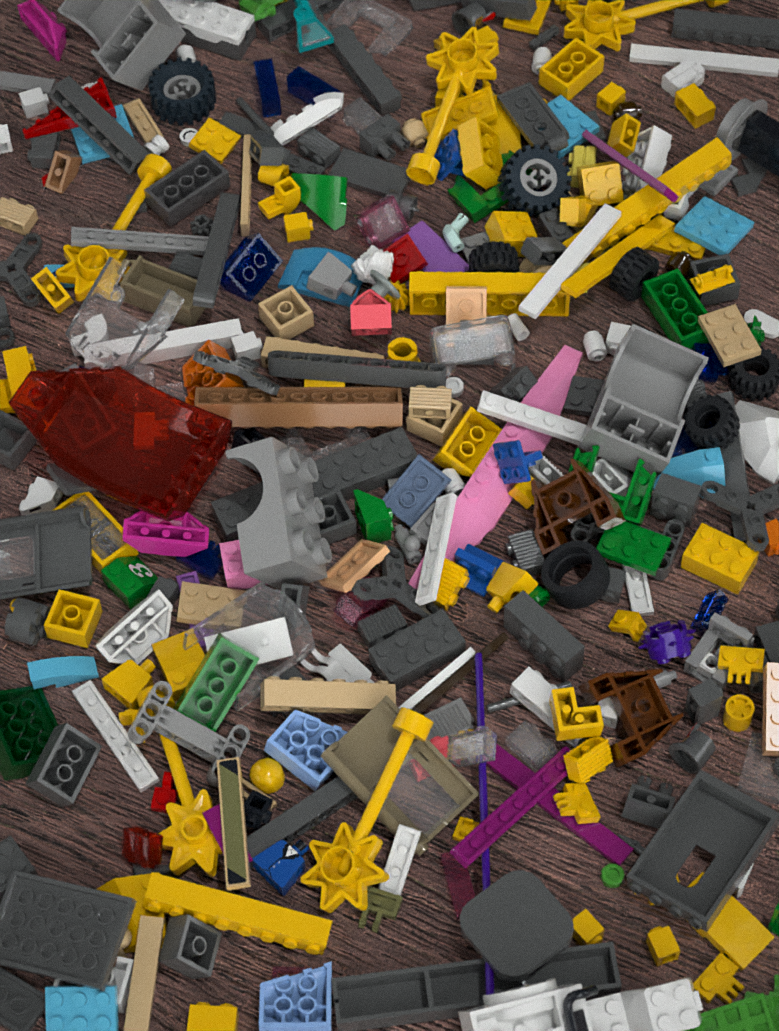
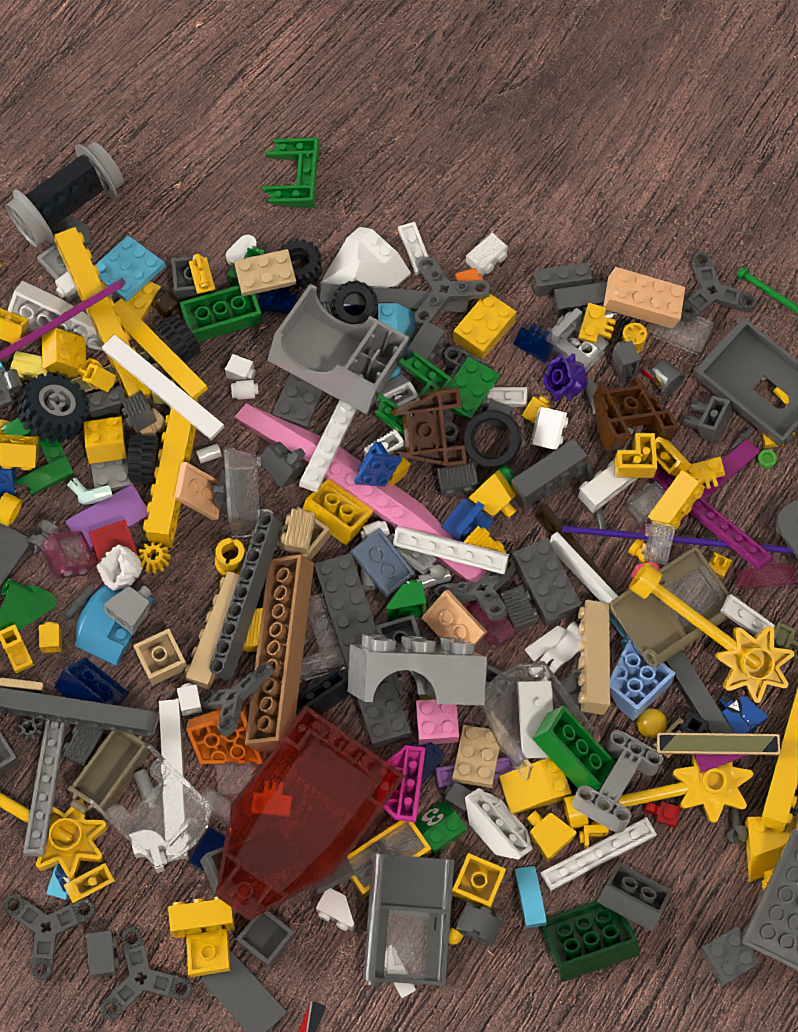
camera: 85 degrees left, 10 degrees up
clear red brick [122,826,163,869] -> none
coral piece [350,270,401,336] -> none
light grey window [423,697,474,741] -> none
none -> dark grey bar [64,585,95,619]
none -> white slope [530,407,568,450]
none -> yellow brick [648,470,705,533]

